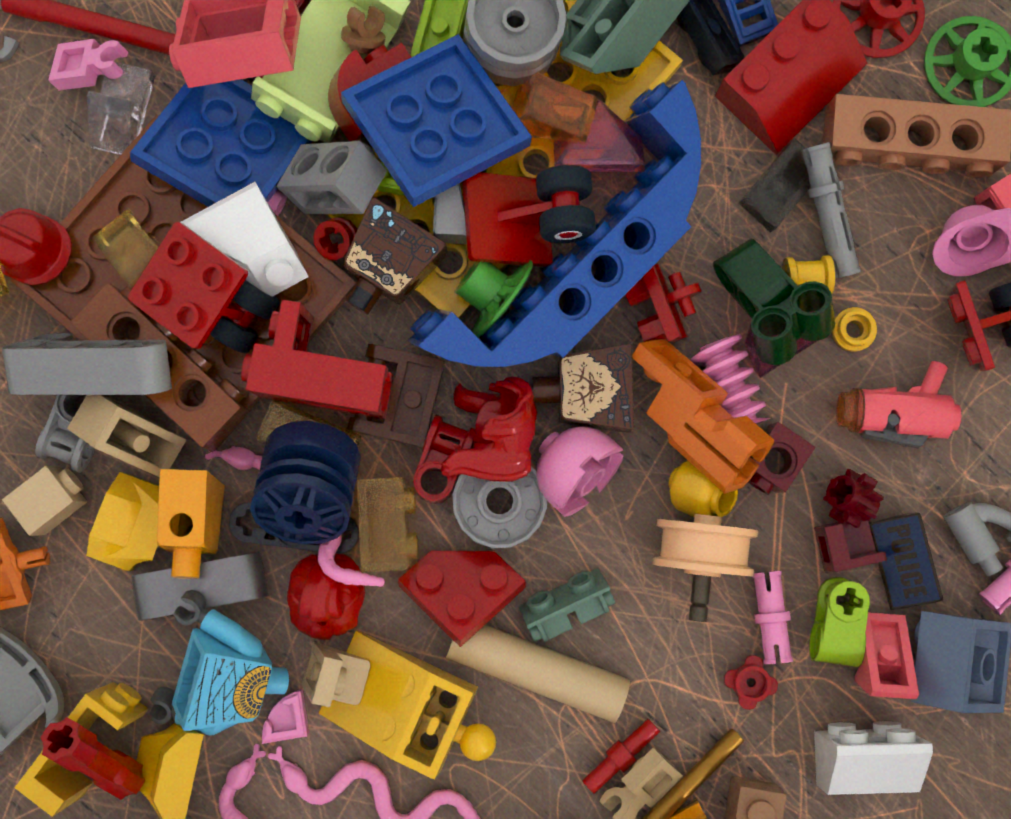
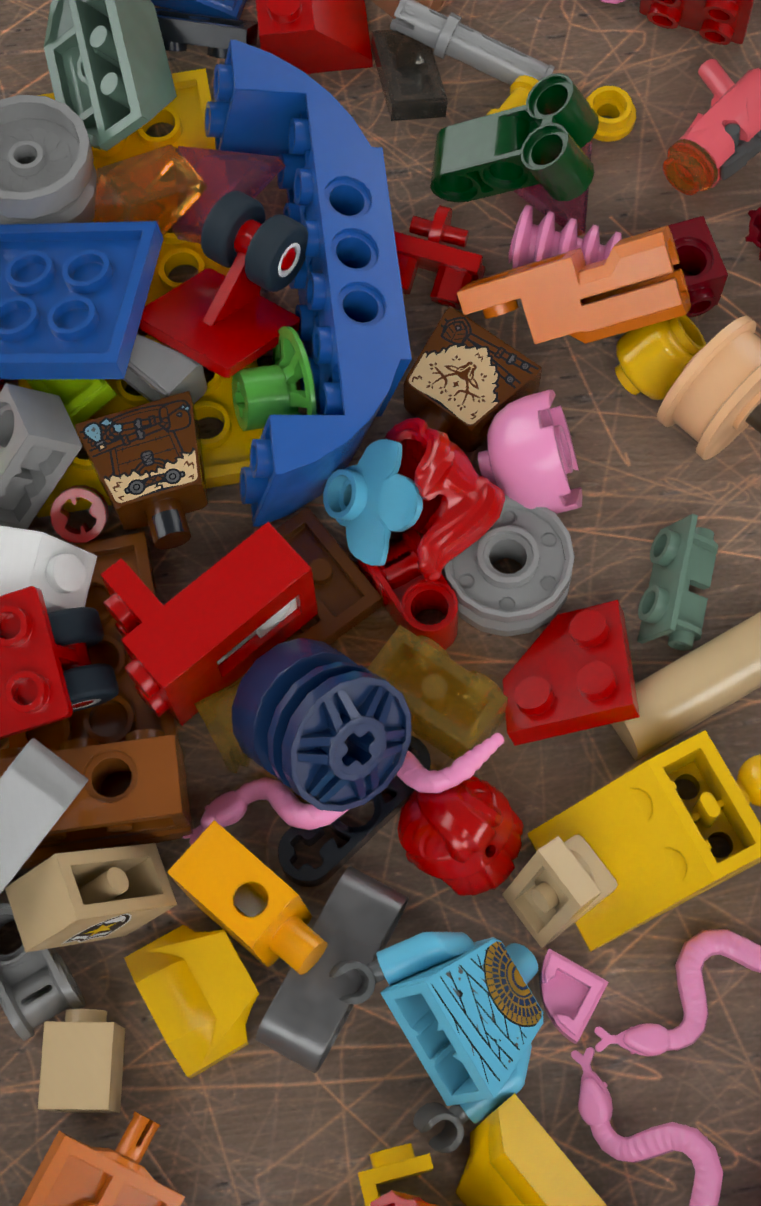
camera: 45 degrees left, 15 degrees down
none -> medium azure plate [323,439,423,566]

